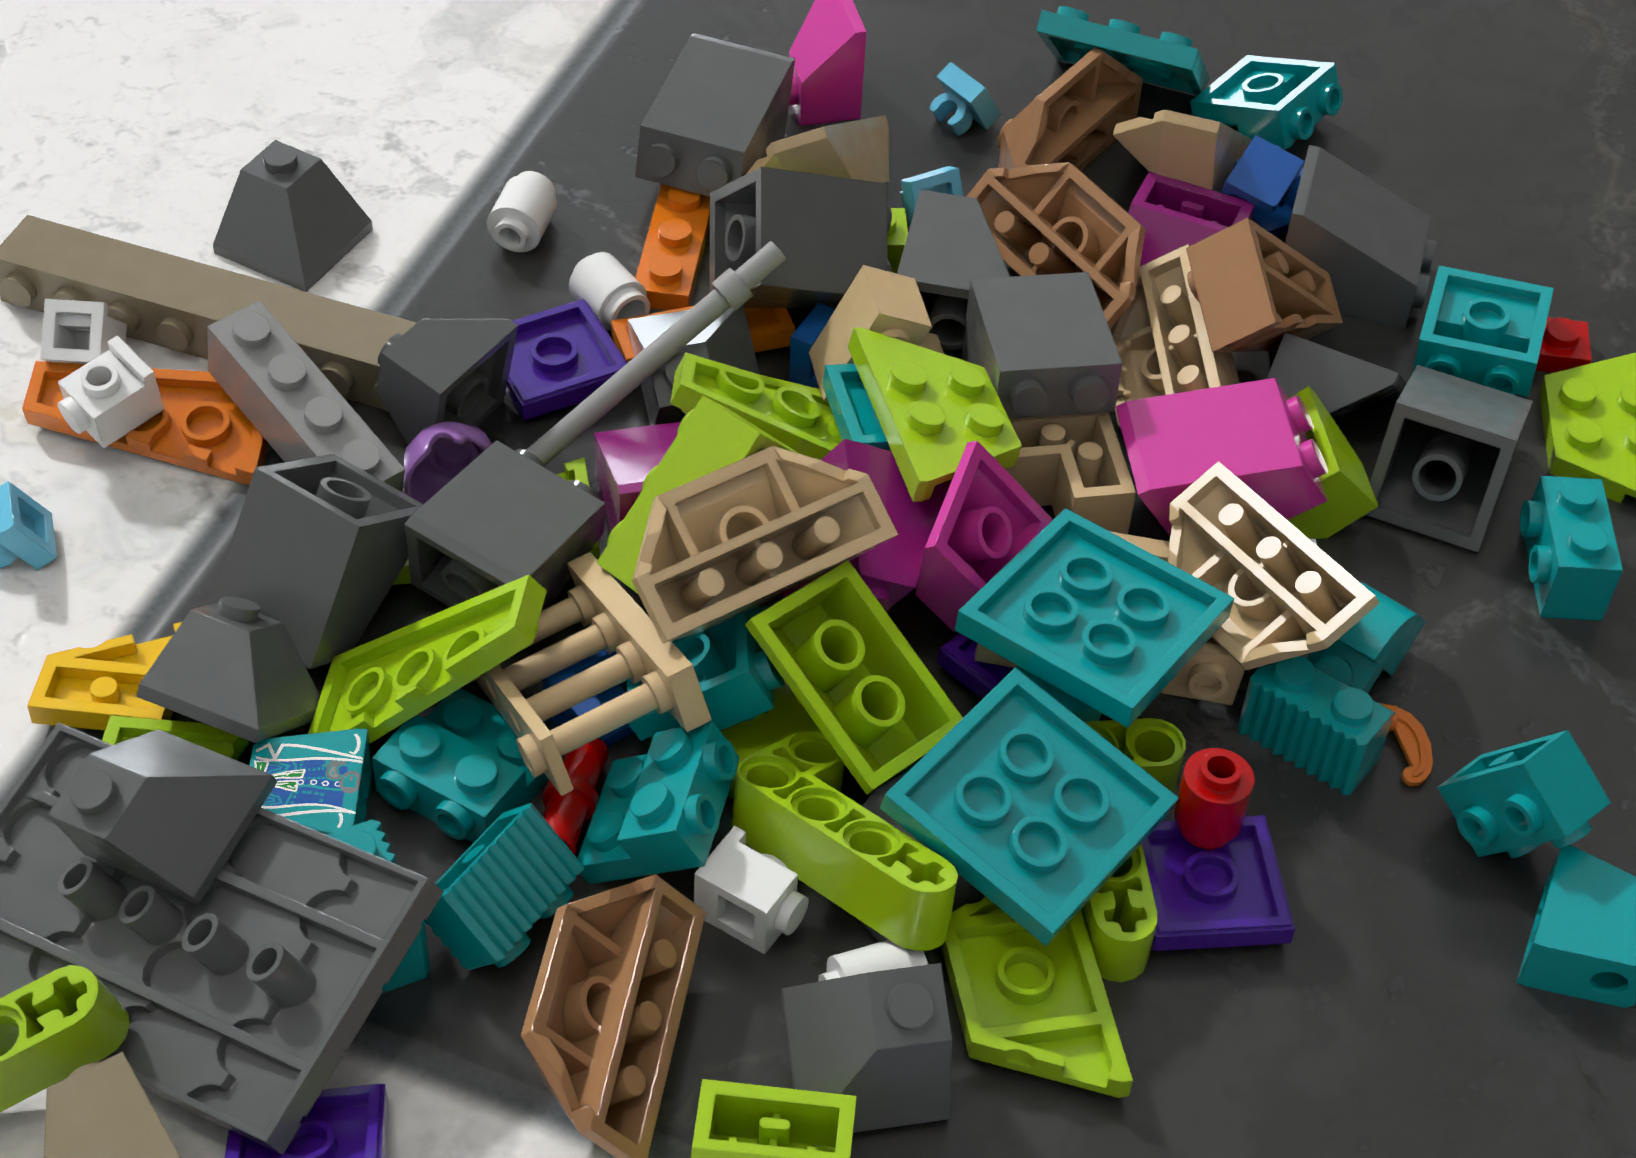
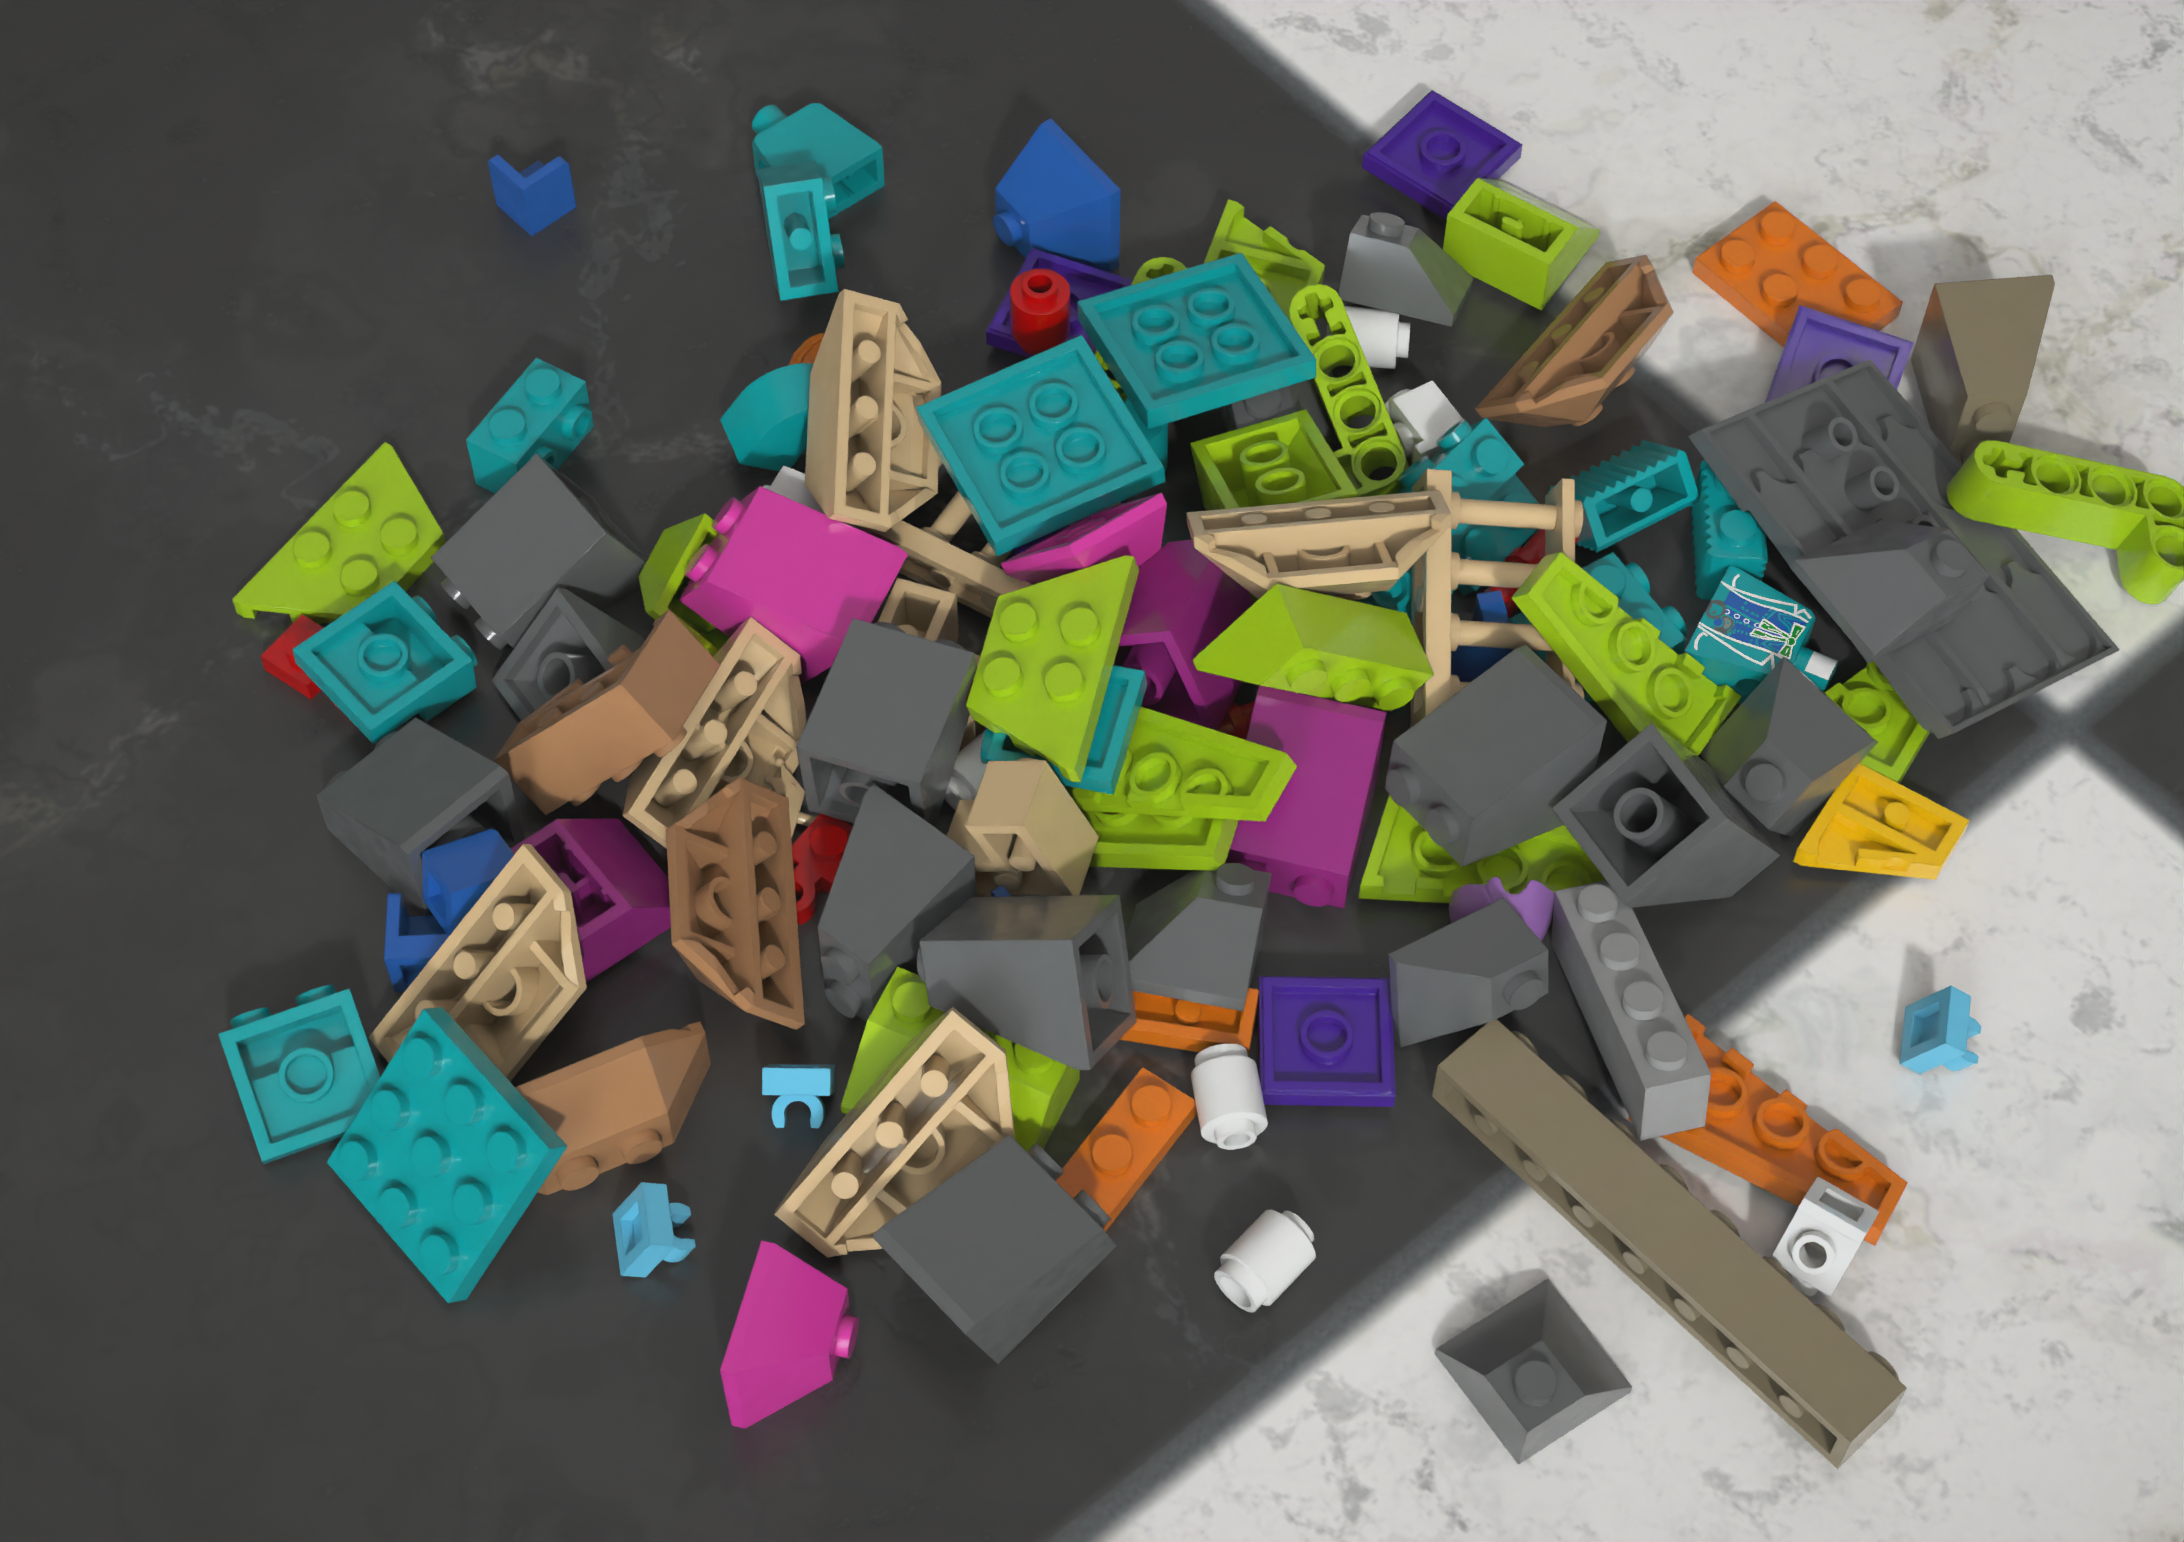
camera: 150 degrees left, 10 degrees up
white brick [57,335,165,449] -> none
light grey bar [526,241,786,466] -> none
none -> blue slope [993,118,1121,272]

